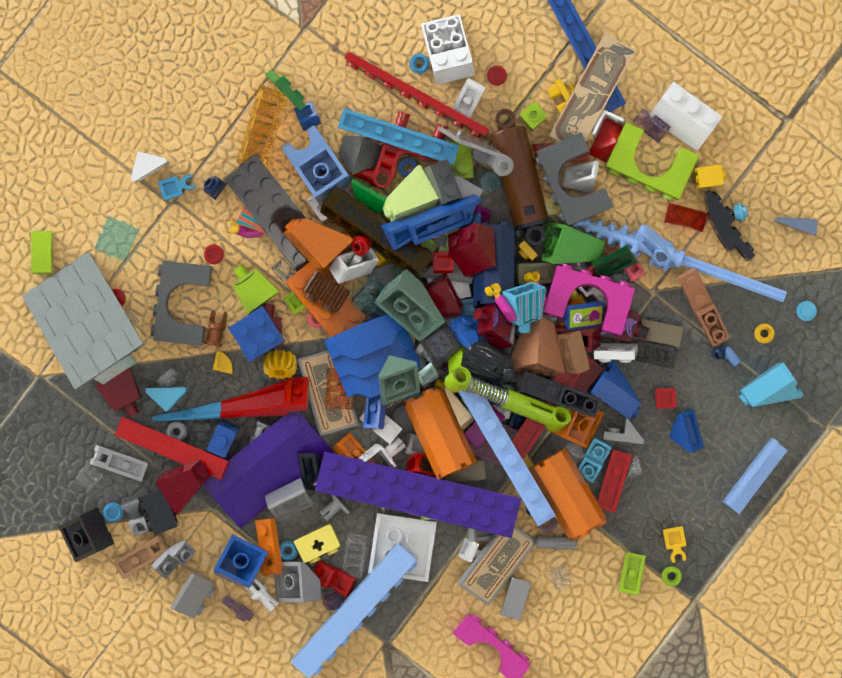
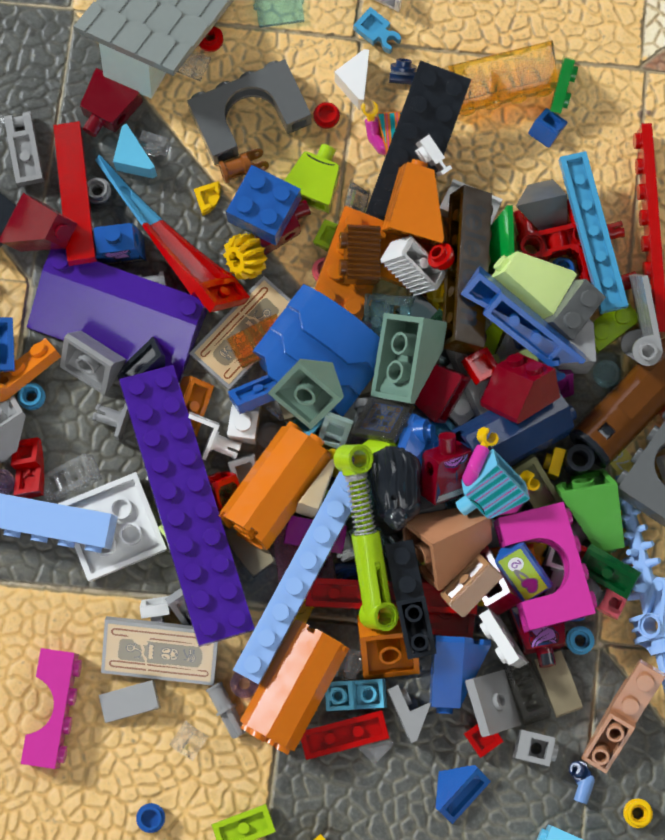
camera: 55 degrees right, 10 degrees down
medium blue brick [281,125,352,204] -> none
light yellow brick [294,523,341,564] -> none
none -> blue plate [136,803,165,833]
none -> white slope [335,49,369,110]
none -> white plate [415,135,452,176]
none -> light grey plate [465,670,521,737]
none -> light grey brick [512,730,558,767]
none -> dark azure plate [566,626,594,655]

